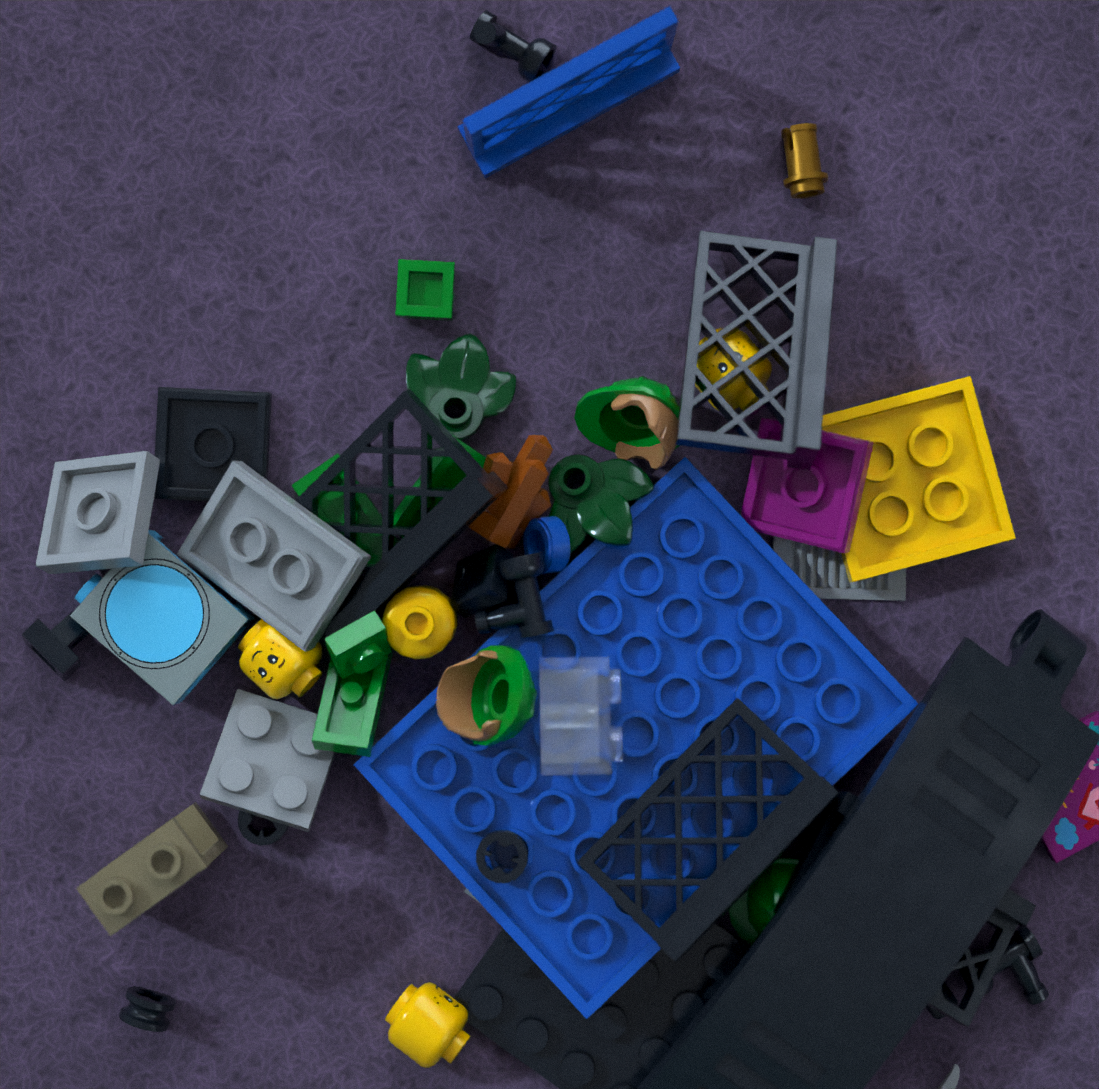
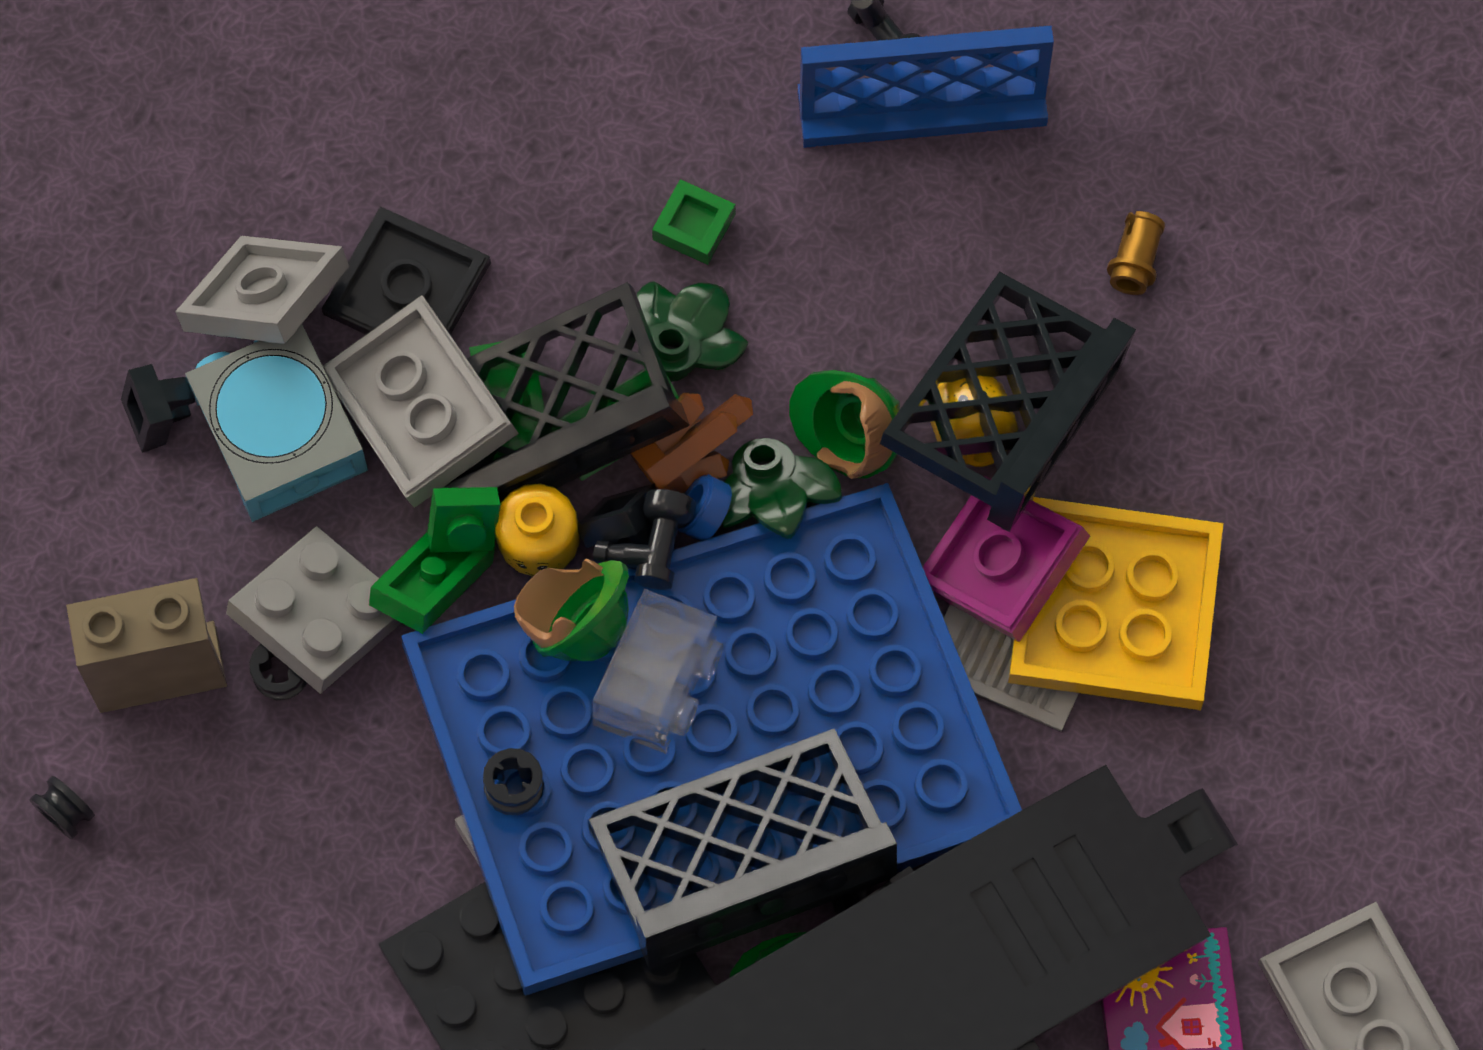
camera: 20 degrees right, 20 degrees down
yellow head [238,619,322,699] -> none
yellow head [385,982,471,1068] -> none

